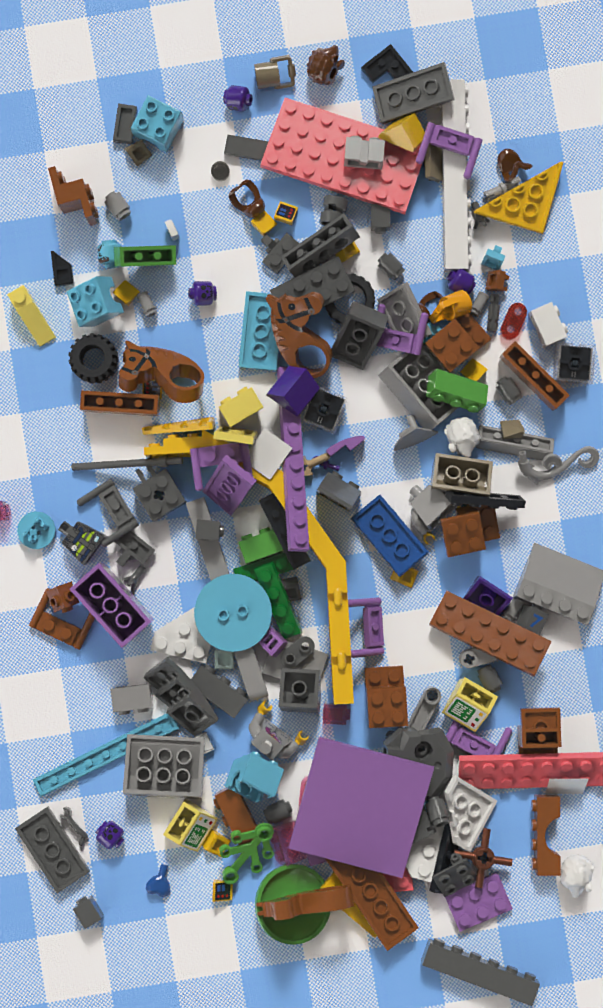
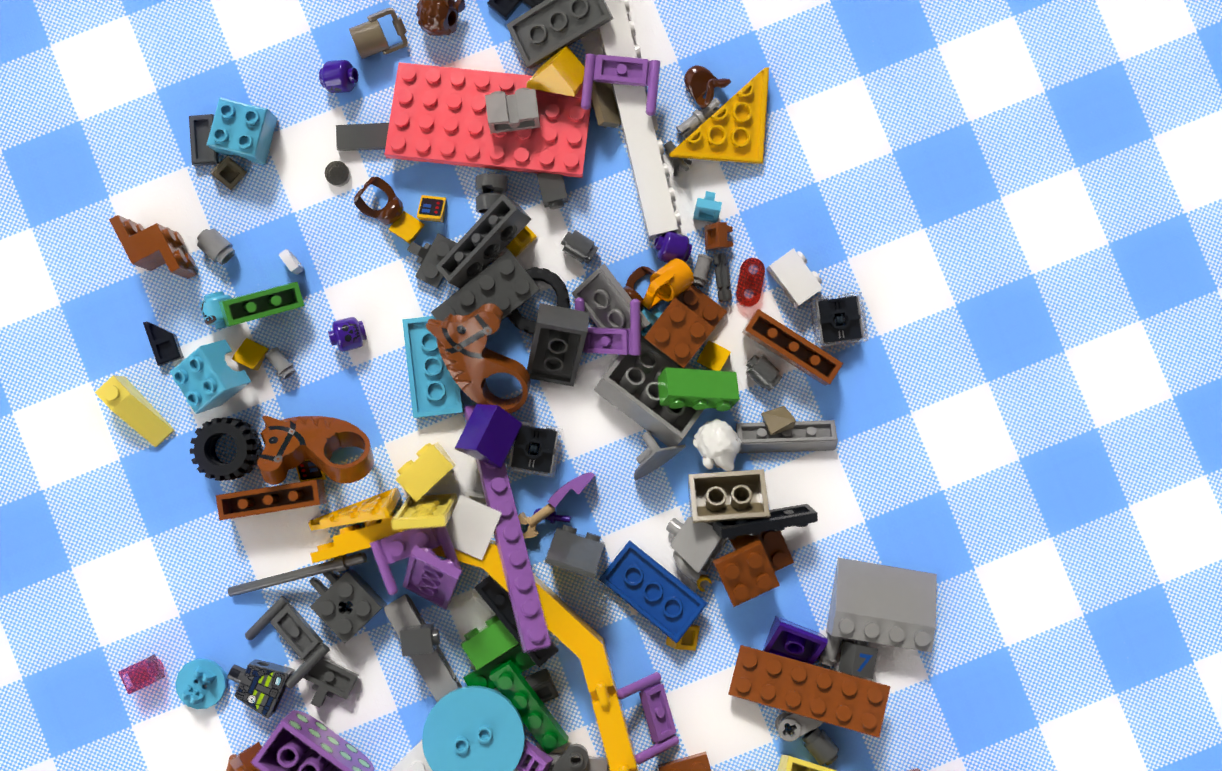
camera: 15 degrees left, 0 degrees up
dark grey bar [123,564,146,595] -> none
light grey plant [518,446,599,485] -> none

